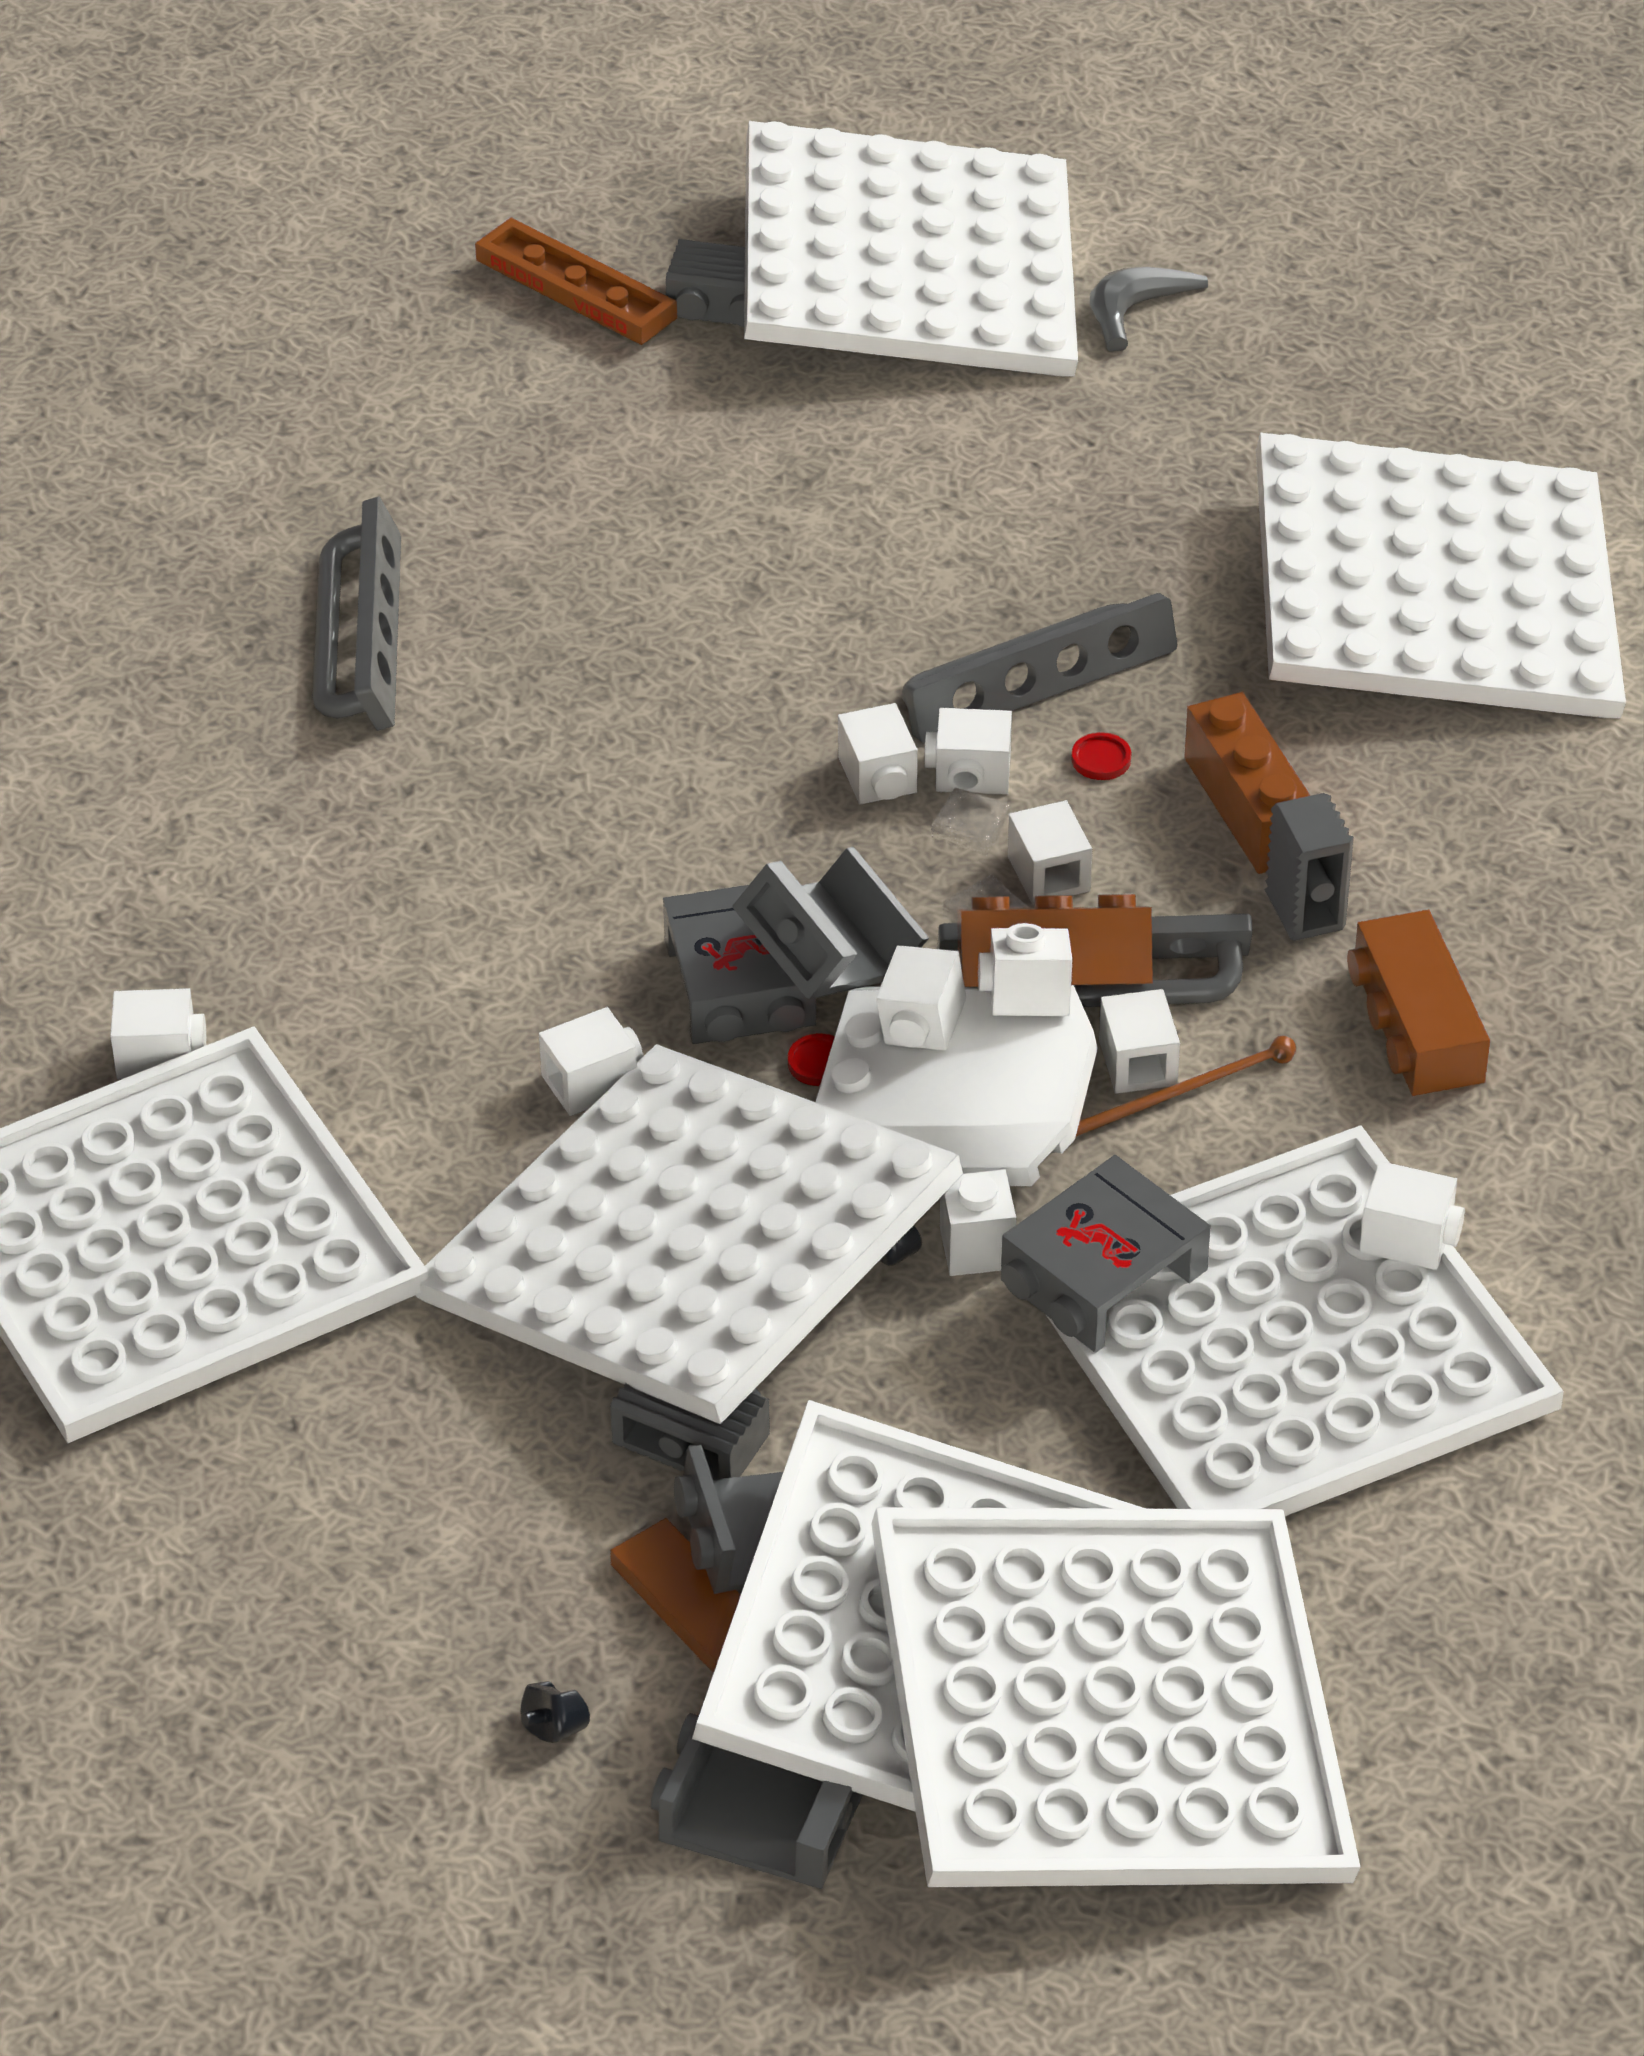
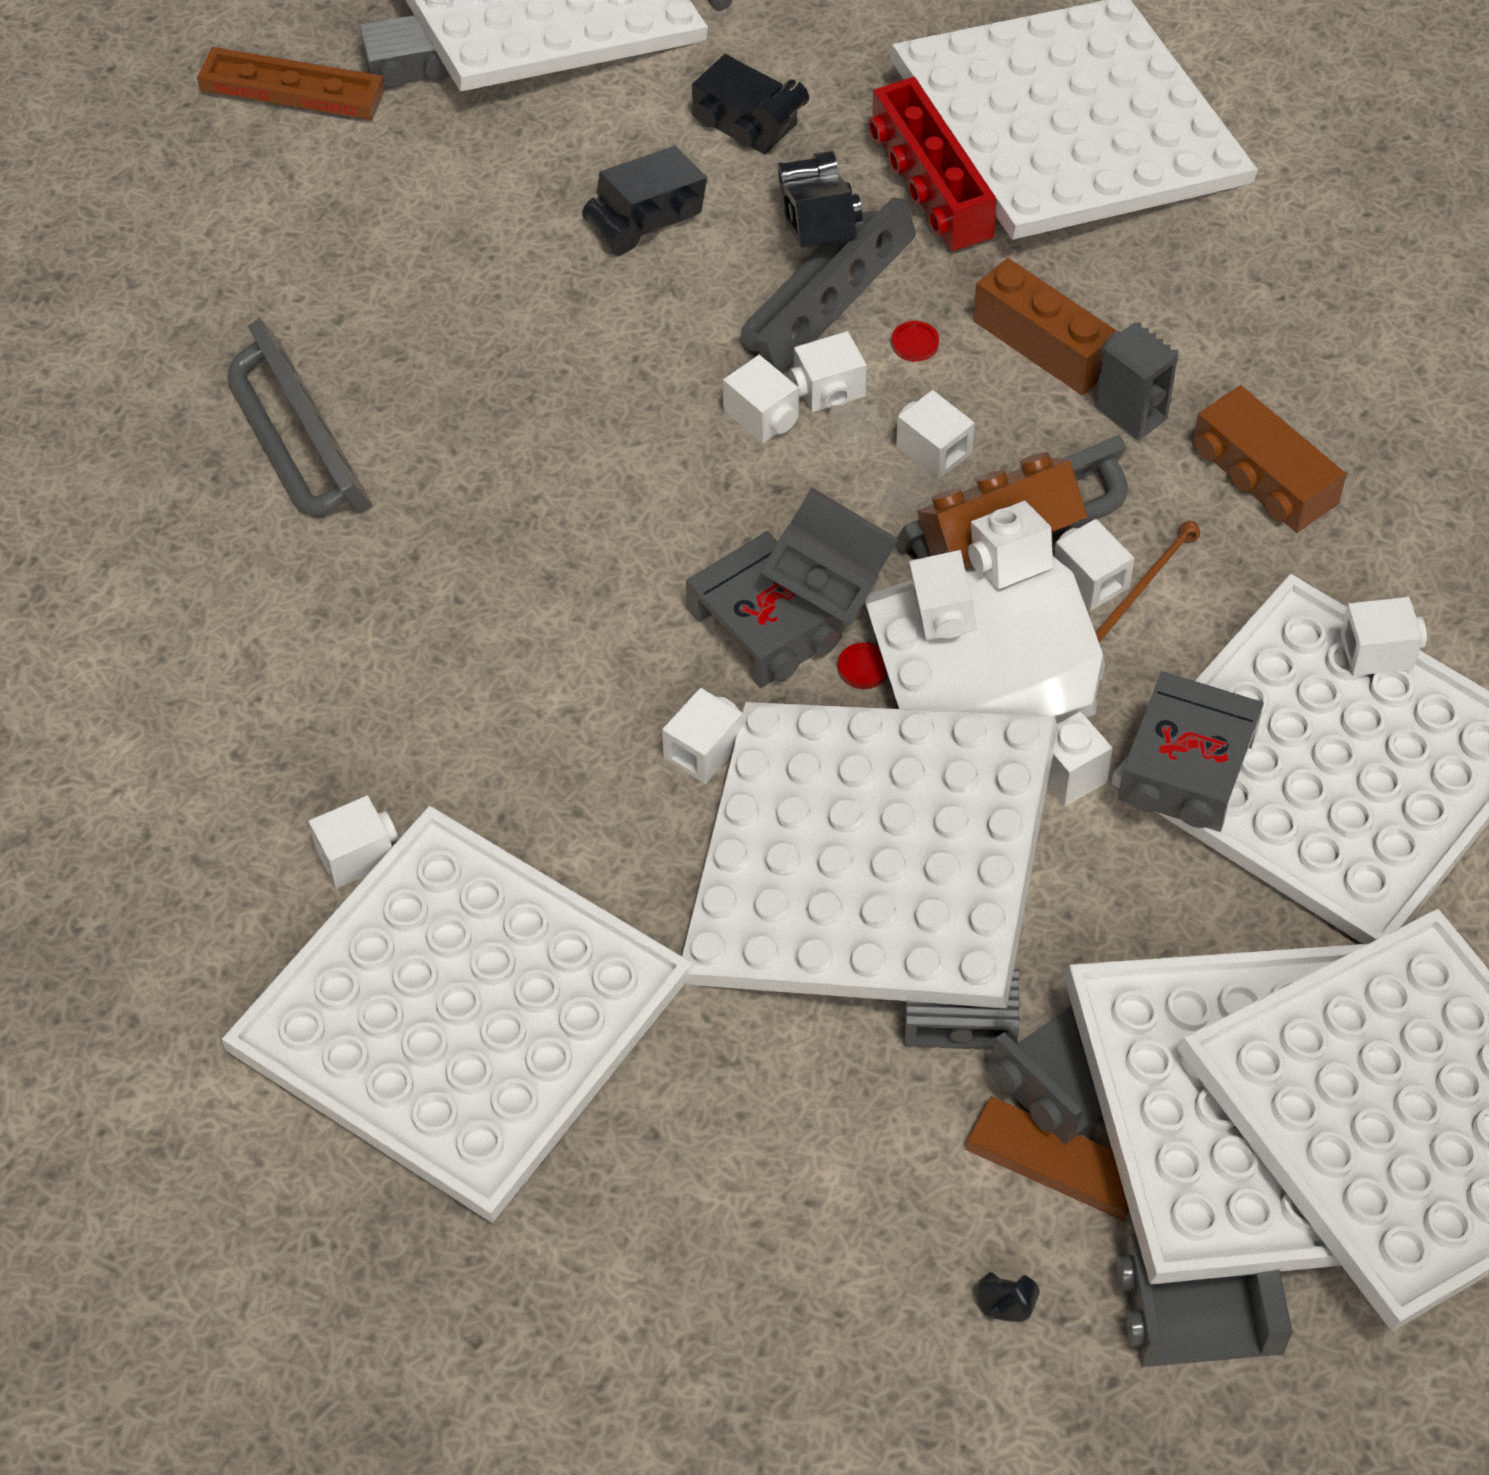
camera: 25 degrees left, 10 degrees up
none -> black hinge [582,145,708,256]
none -> black hinge [692,54,809,155]
none -> black hinge [777,151,862,247]
none -> red brick [868,76,997,252]

